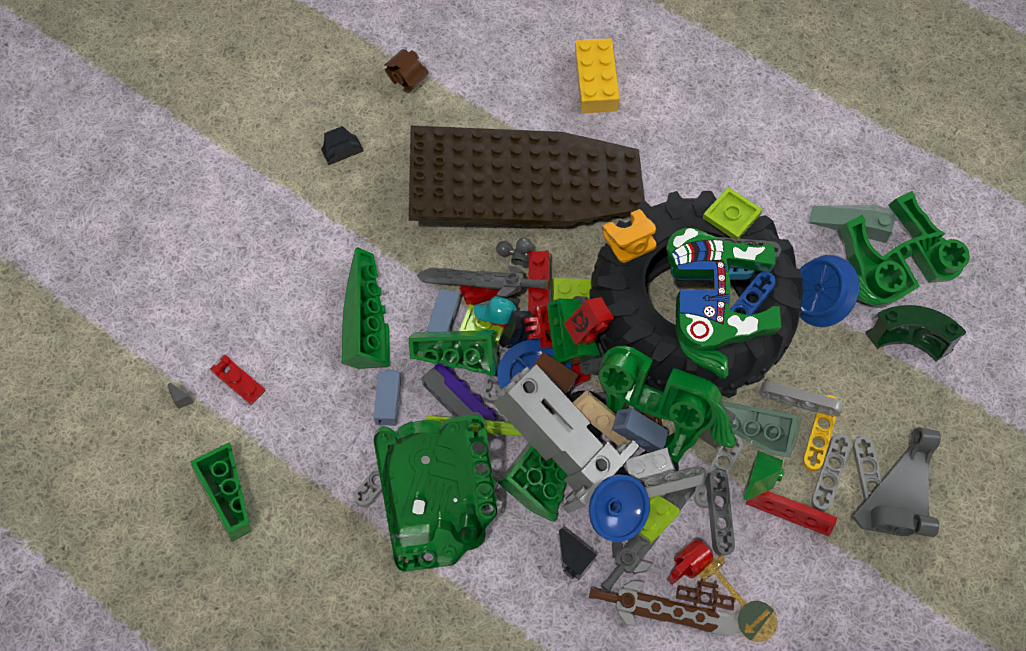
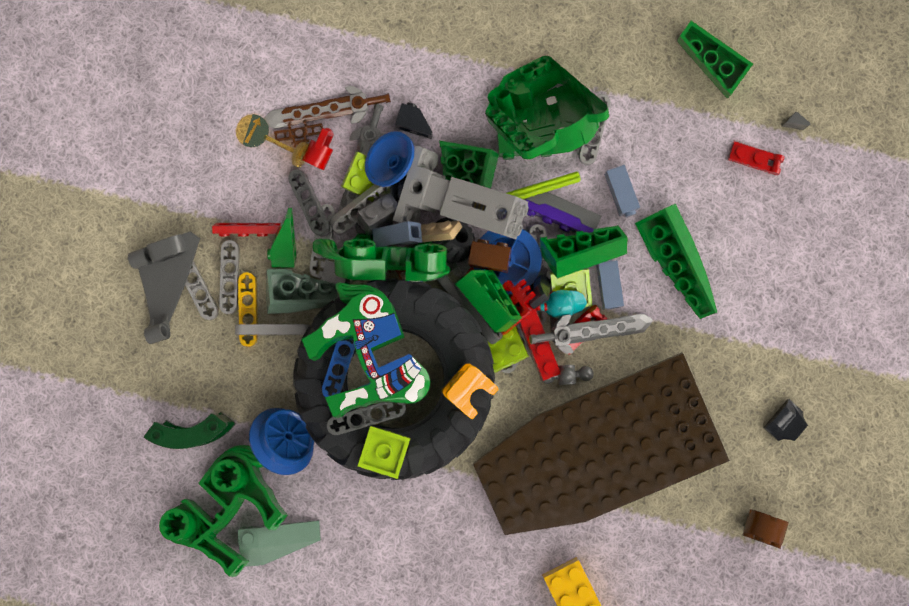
camera: 155 degrees right, 20 degrees up
red brick [564,297,614,345] -> none

